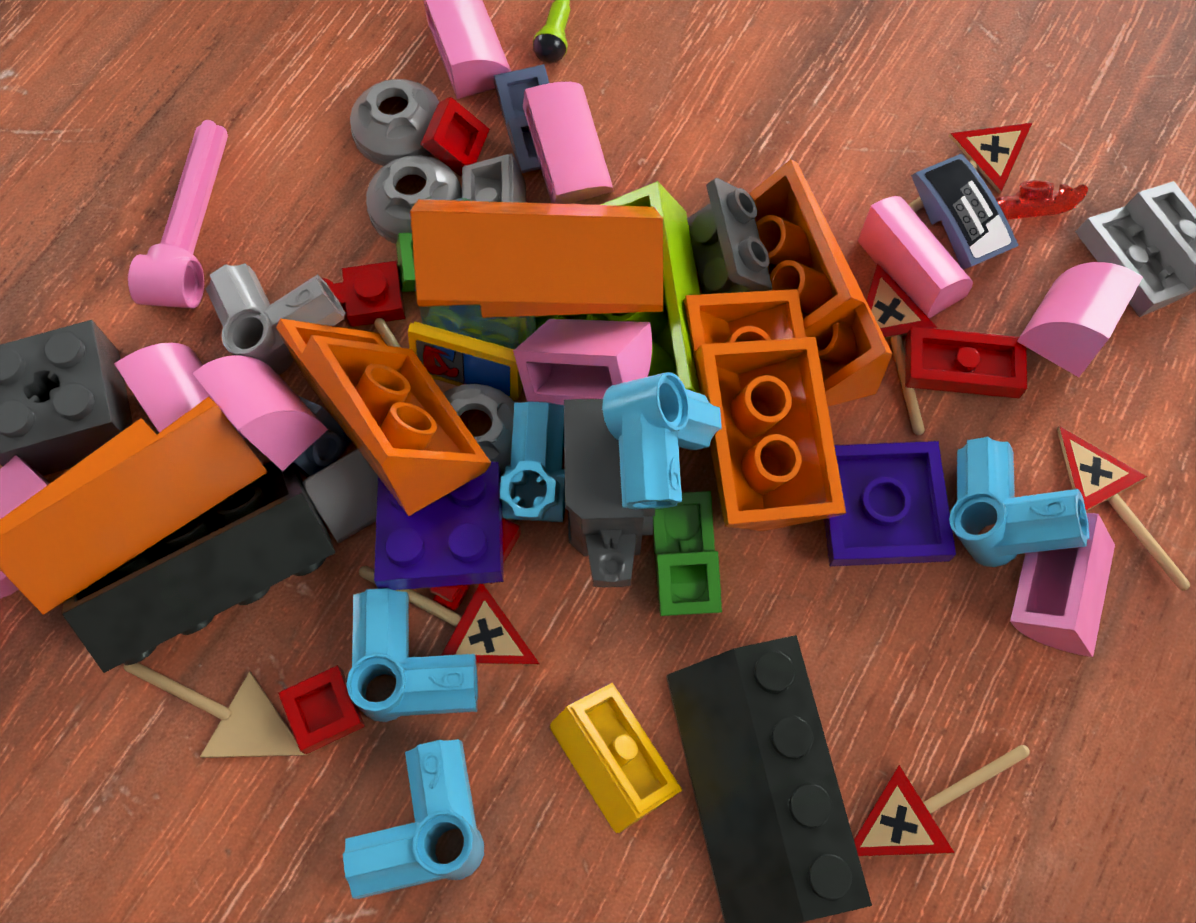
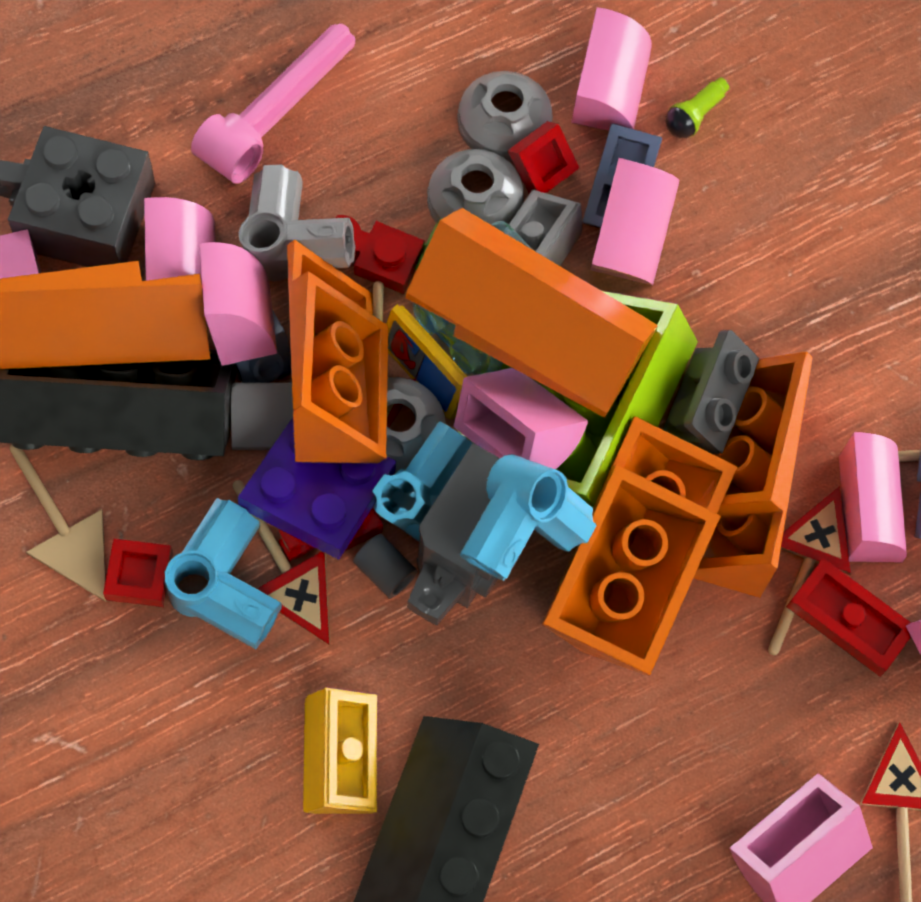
camera: 25 degrees right, 0 degrees up
medium azure piece [343,739,484,899] -> none
bright green slope [653,491,722,616] -> none
dark purple plate [824,441,956,567] -> none
medium azure piece [949,437,1090,567] -> none
none -> dark grey hinge [353,534,418,599]

